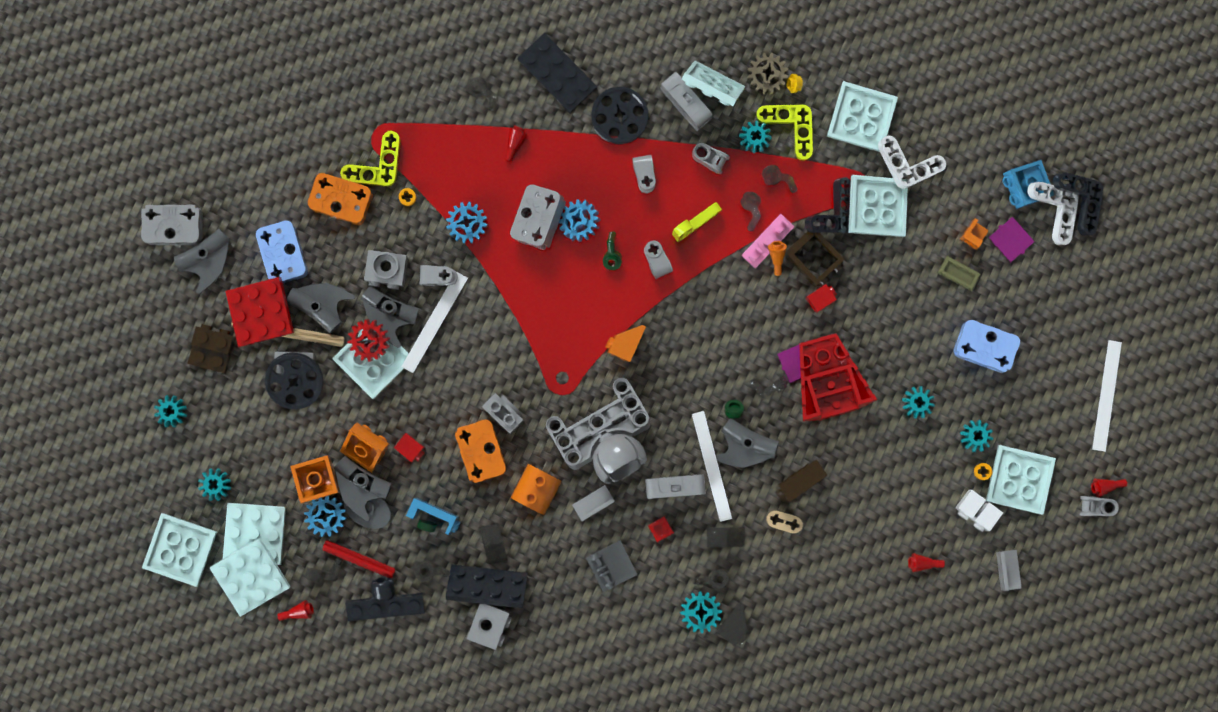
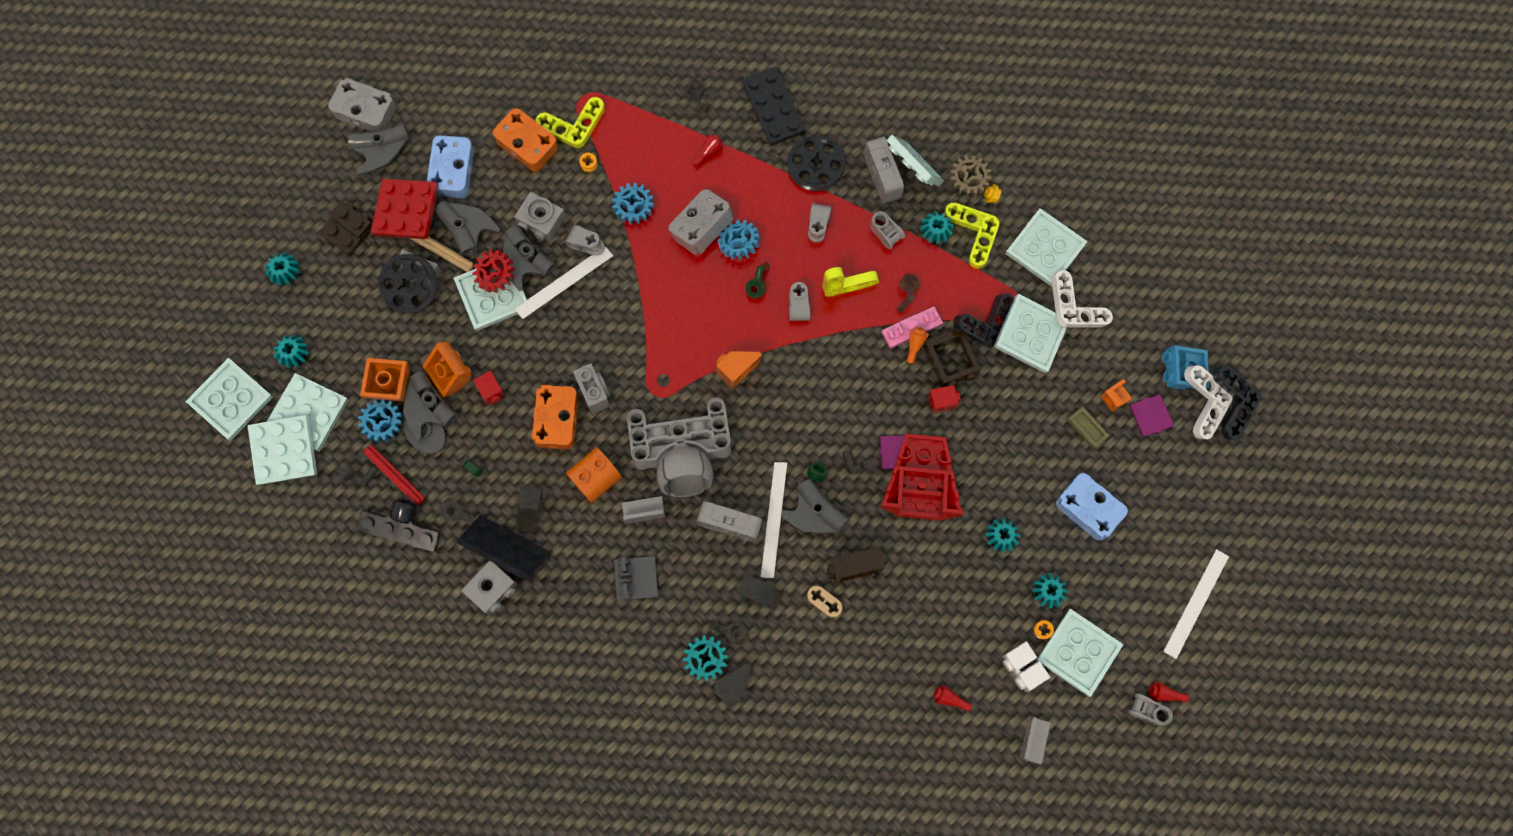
camera: 20 degrees right, 10 degrees down
red cone [277,600,314,621] -> none
dark azure panel [406,498,461,535] -> none
red tile [648,516,674,542] -> none
clear smoke plate [762,165,797,193] -> none

